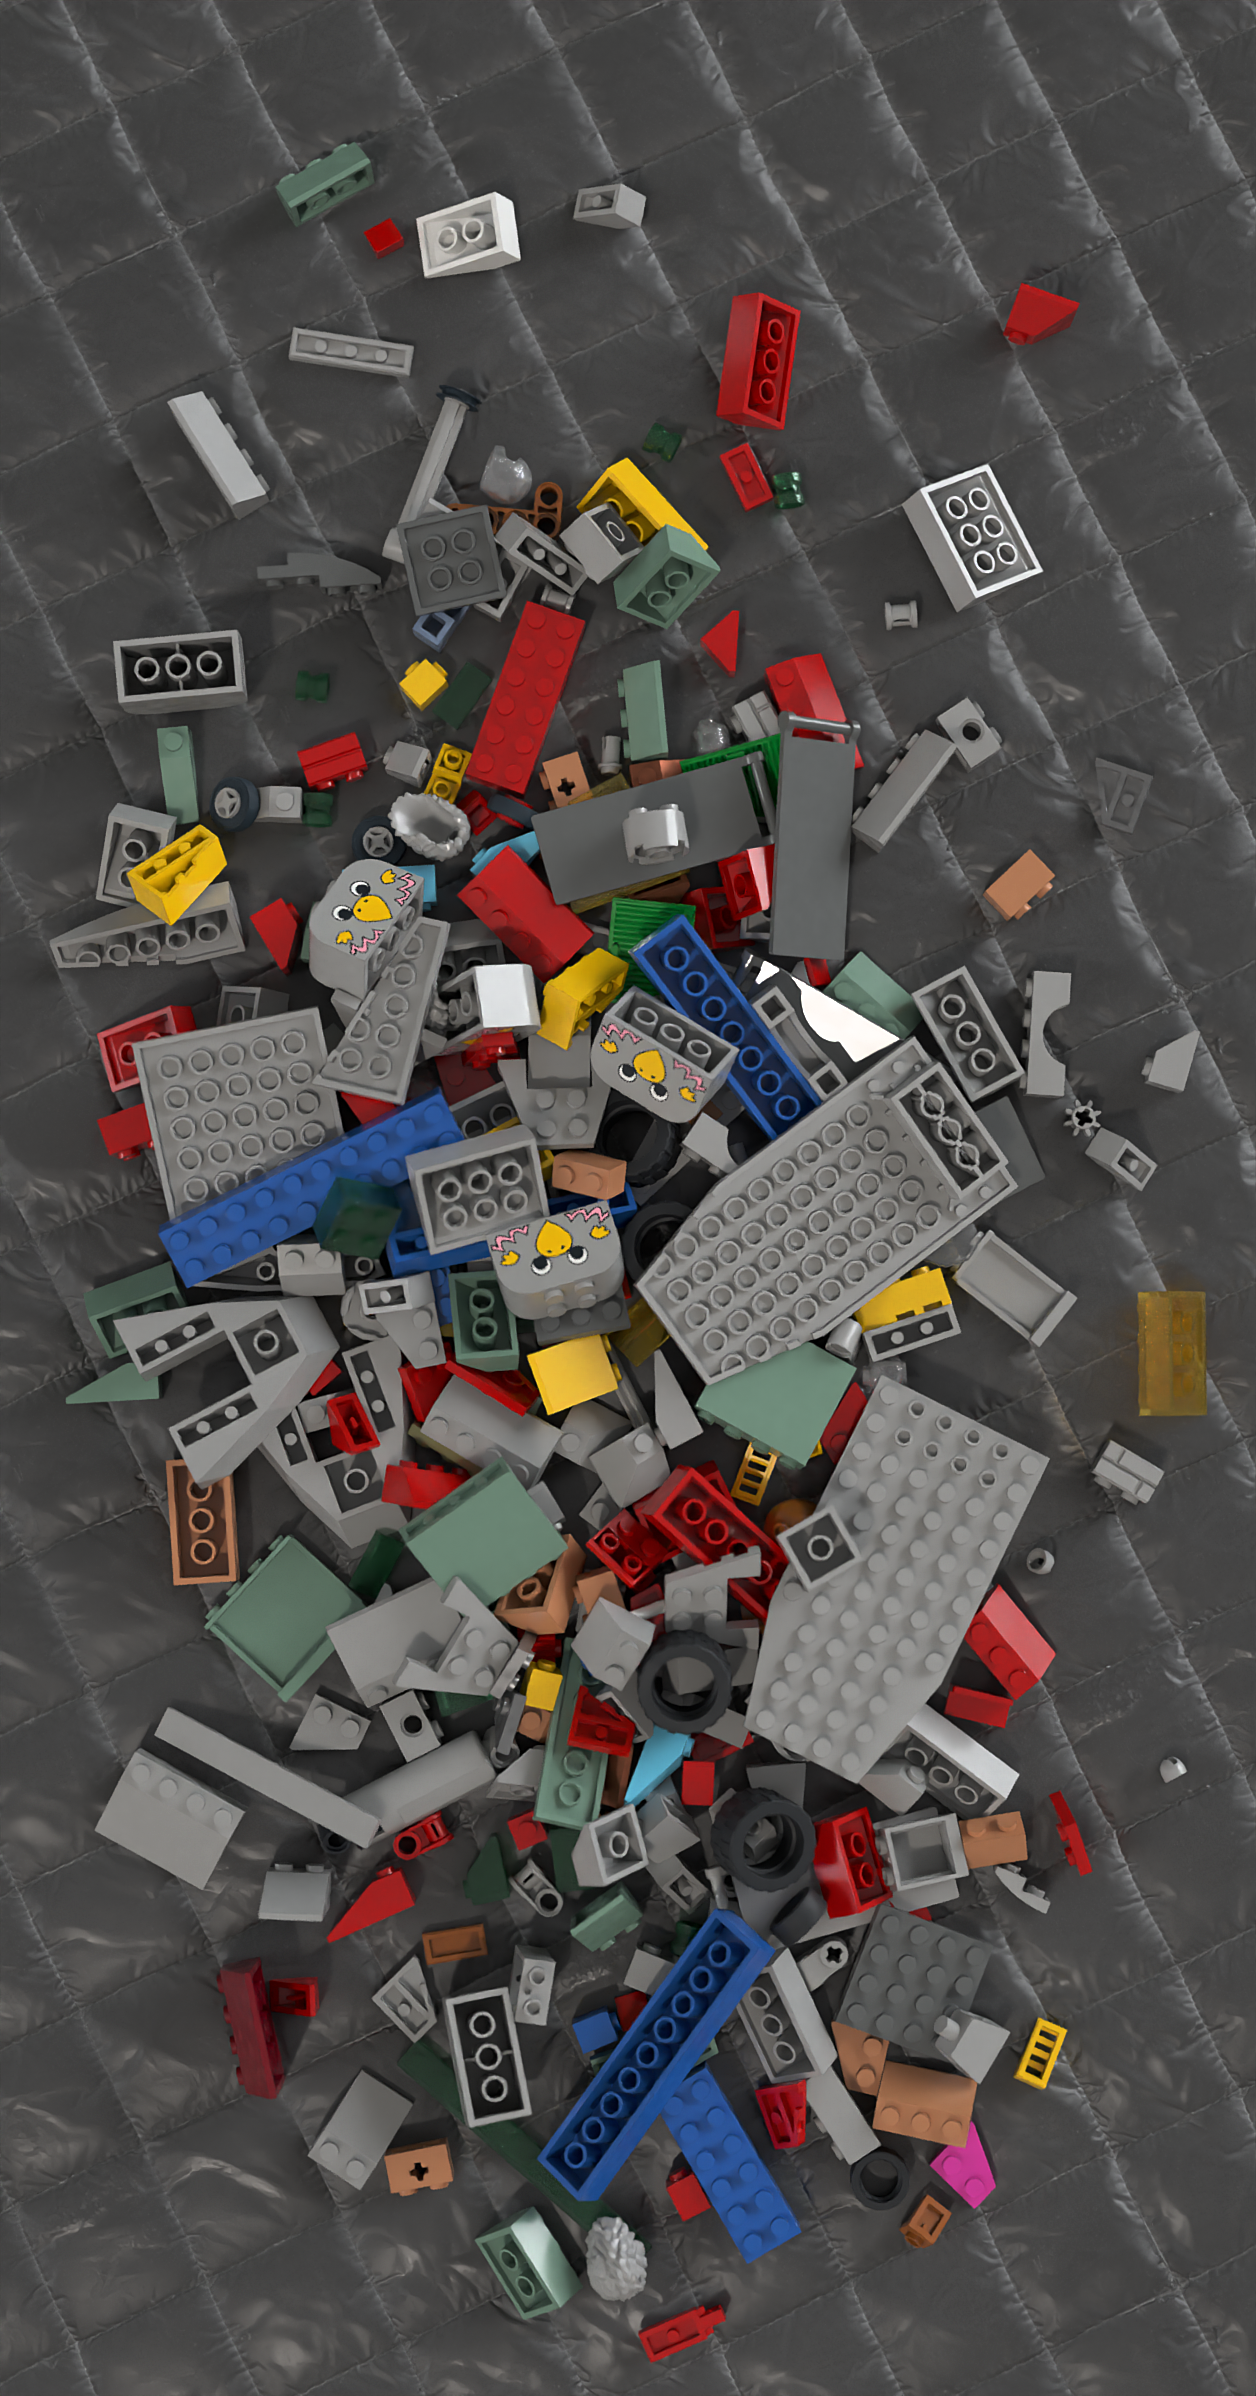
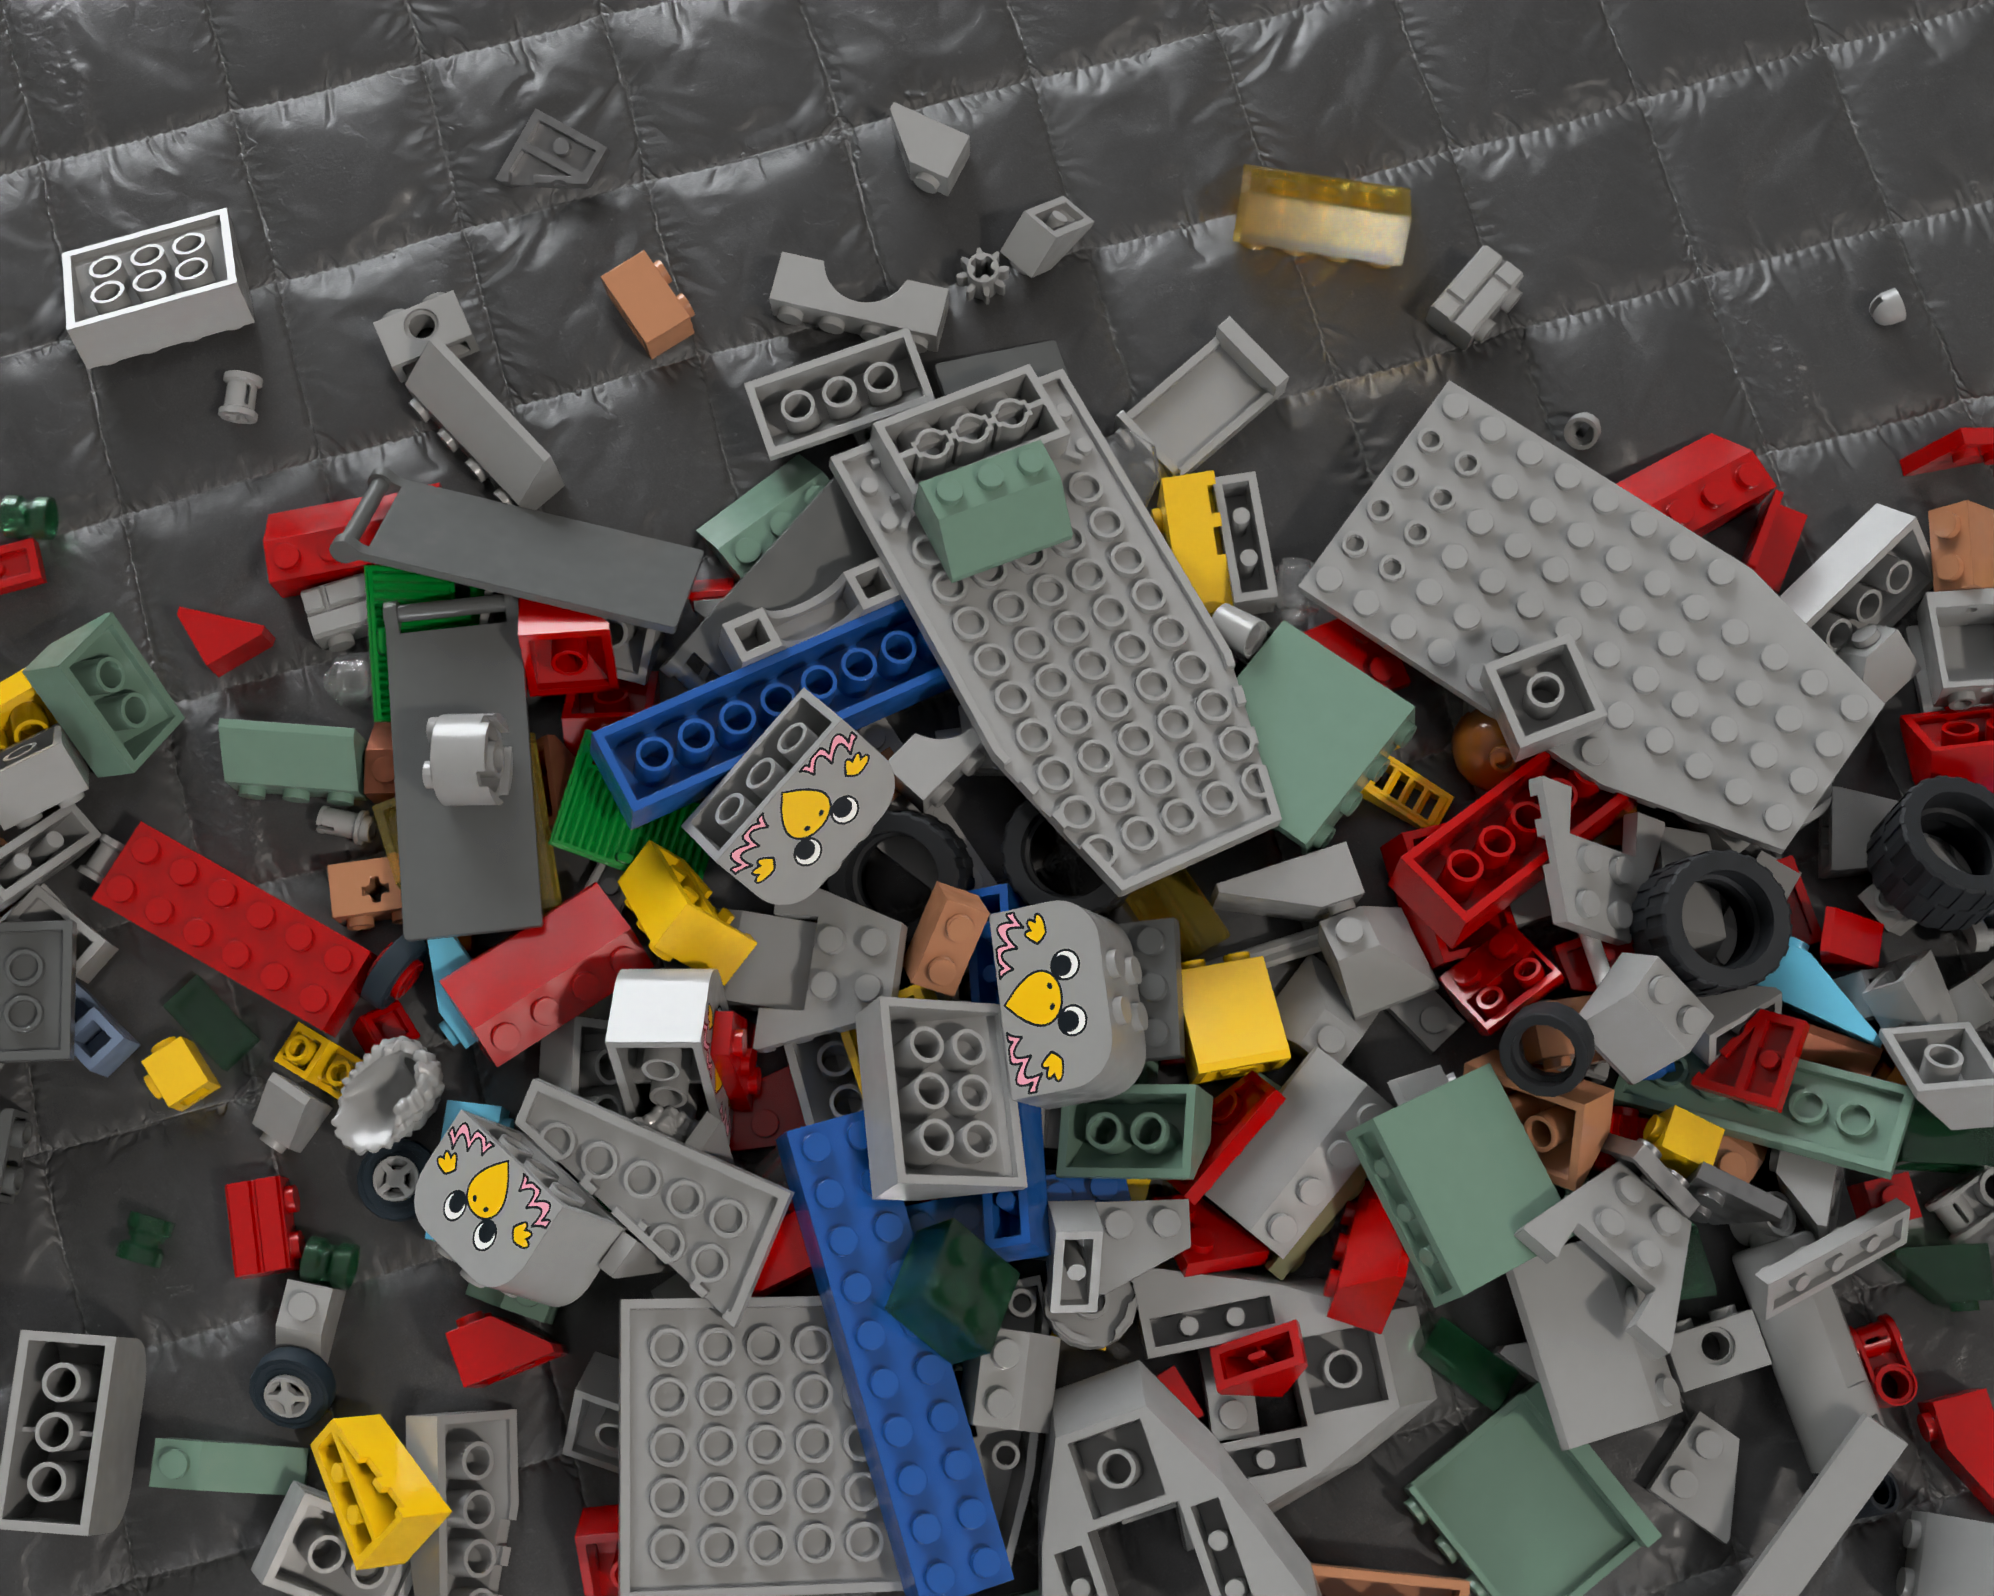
camera: 80 degrees left, 10 degrees down
none -> sand green slope [913,439,1073,583]
none -> black tyre [1499,1001,1595,1097]
none -> light grey plate [1752,1198,1910,1321]

